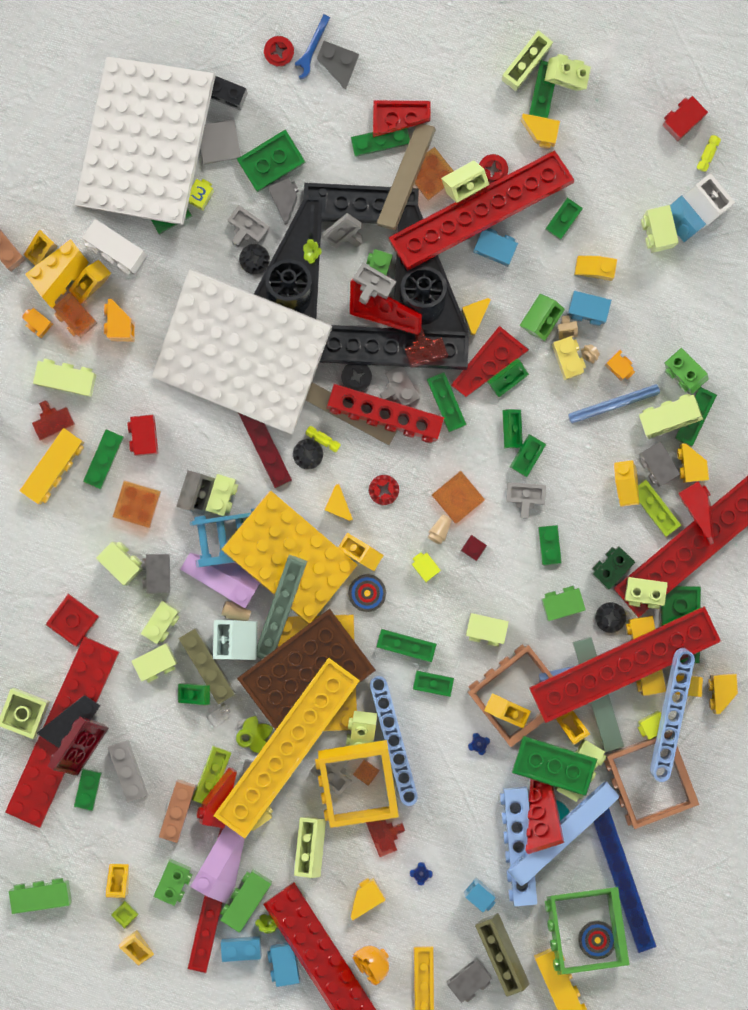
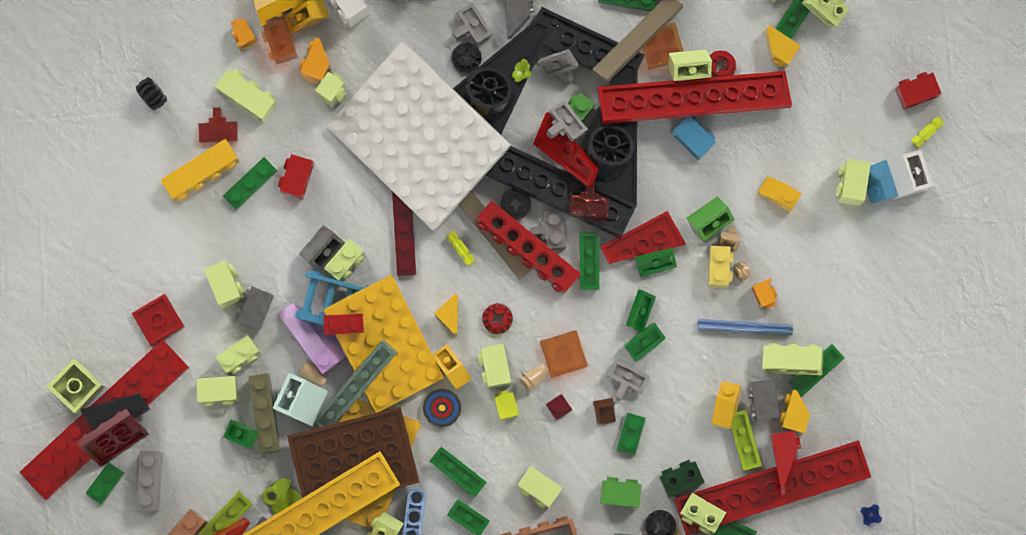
camera: 25 degrees right, 5 degrees down
clear orange plate [113,480,161,528] -> none
black gear [293,439,323,469] -> none
yellow slope [461,298,491,336] -> none
green plate [545,197,583,240] -> none
dark azure brick [567,291,612,326] -> none
bright green brick [664,347,709,394] -> none
none -> yellowish green brick [315,72,347,108]
none -> red plate [323,314,364,335]
none -> yellowish green brick [478,344,511,389]
none -> reddish brown panel [593,398,616,425]

